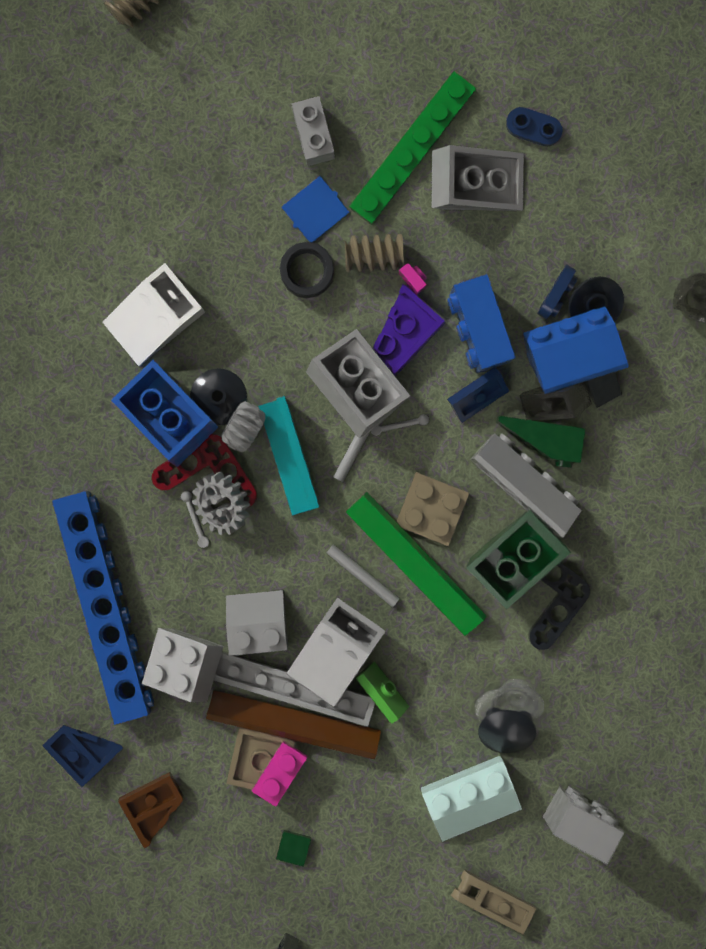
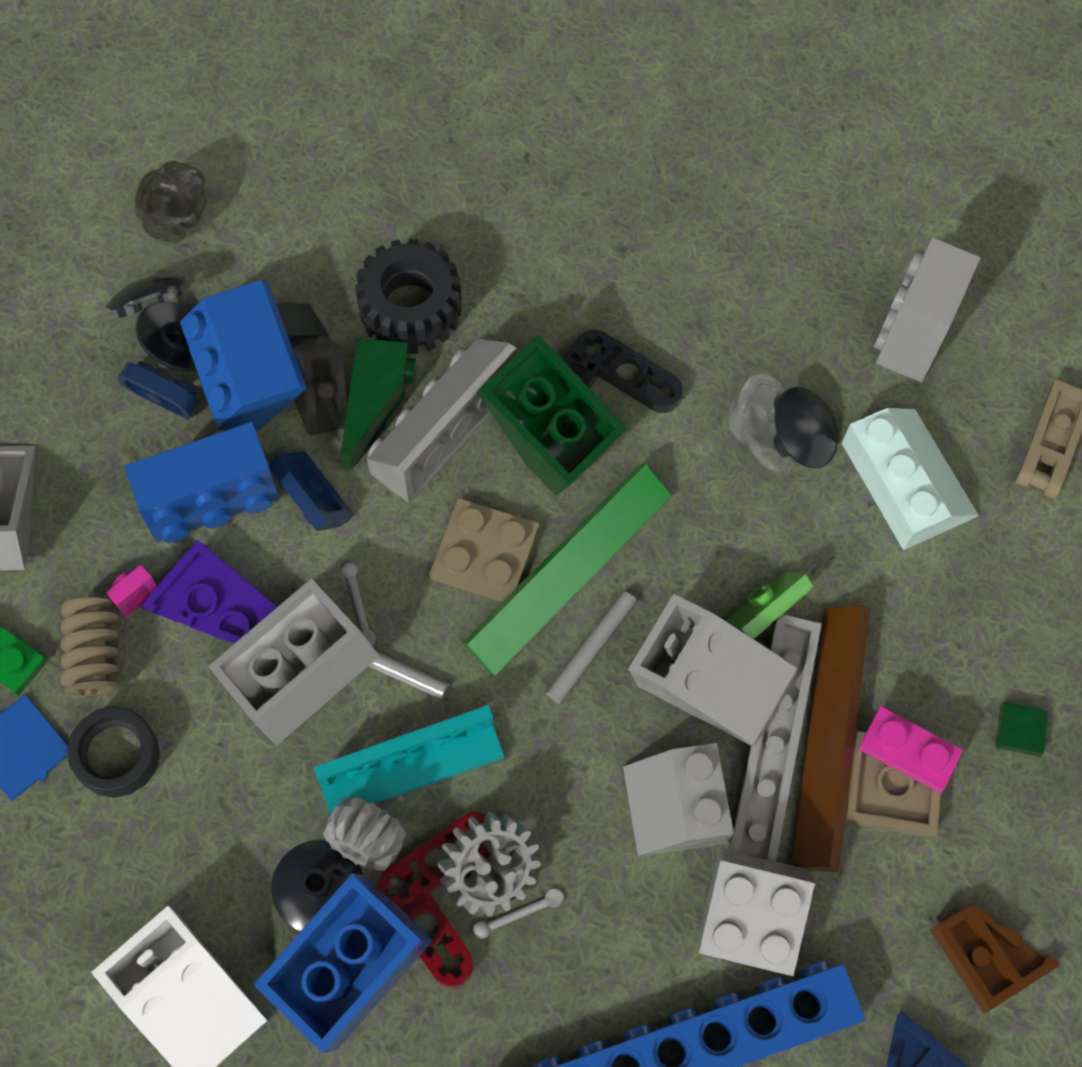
camera: 95 degrees left, 20 degrees down
none -> black dish [105,275,186,318]
none -> black tyre [355,239,462,354]

